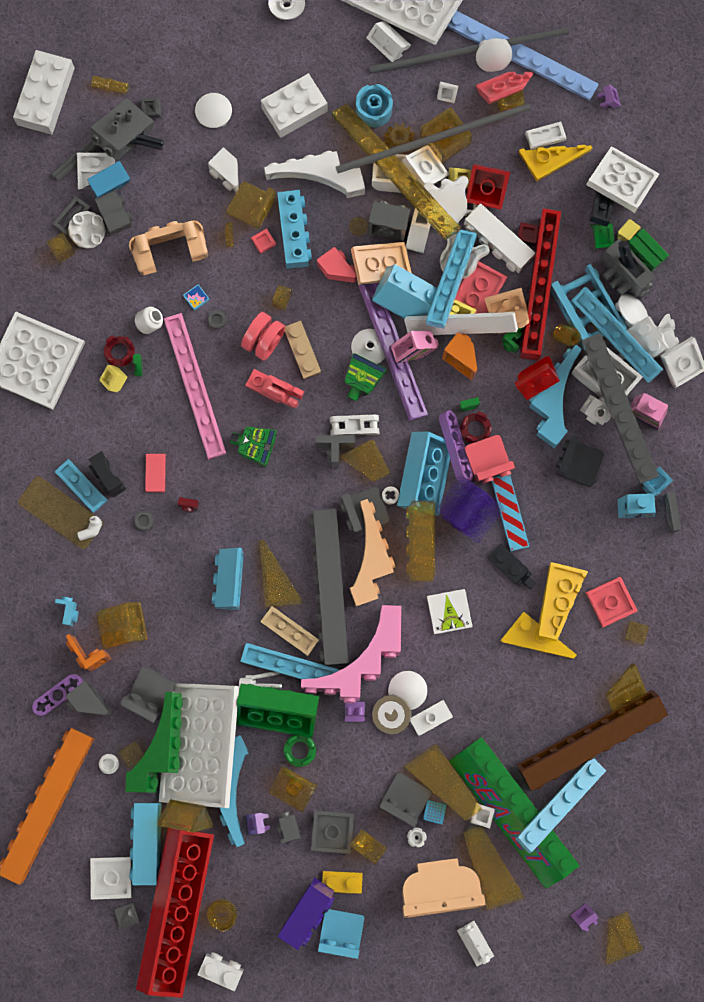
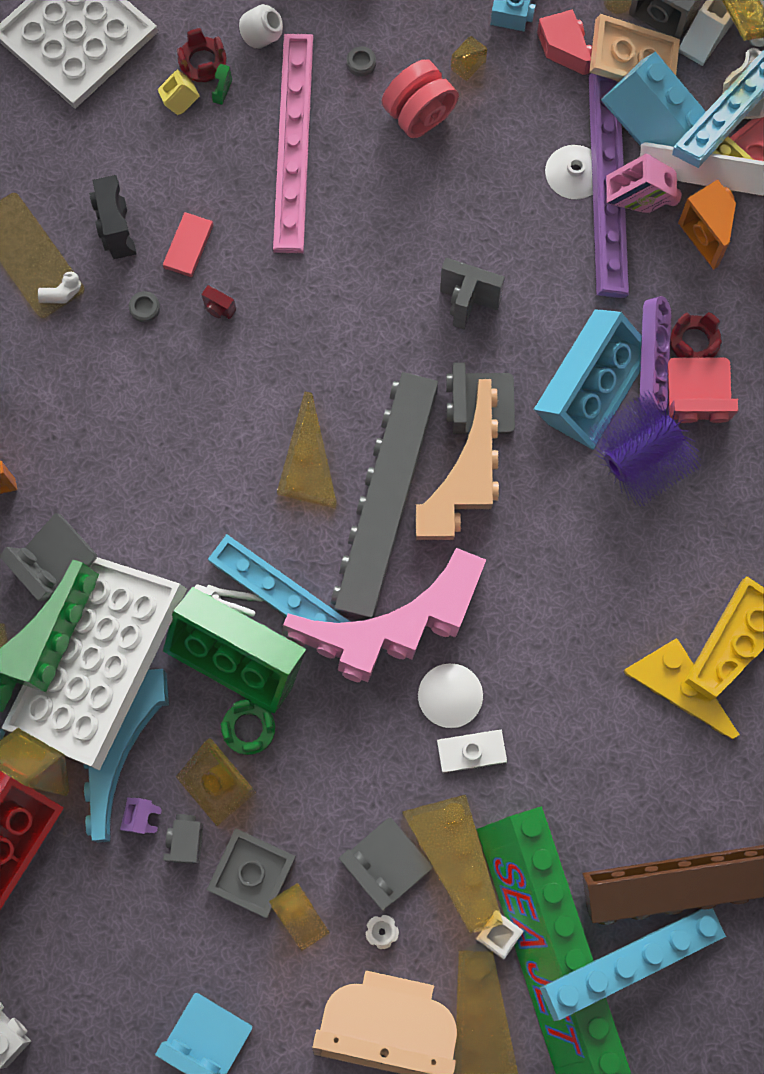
camera: 25 degrees right, 5 degrees down
medium azure tile [55,459,108,513] -> none
clear yellow bracket [96,602,148,649] -> none
tile [183,284,210,311] -> none
clear yellow hair [207,899,238,932] -> none
medium azure slope [212,548,244,610] -> none
torso [230,427,277,468] -> none
coral plate [245,369,304,409] -> none
tan plate [260,606,319,656] -> none
dark purple brick [277,877,335,950] -> none
tan plate [285,321,321,379] -> none
yellow plate [322,871,363,894] -> none
white plate [330,415,380,436] -> none
clear yellow wing [341,439,391,482] -> none
green torso [345,353,387,402] -> none
medium lavender tile [345,702,365,722] -> none
dark tan tile [372,694,412,734] -> none
white bush [382,486,399,505] -> none
clear yellow brick [406,501,436,581] -> none
dark azure slope [423,800,446,825] -> none
white tile [427,589,472,634] -> none
green tile [459,397,480,412] -> none
black hinge [488,544,536,589] -> none
tile [492,475,529,552] -> none

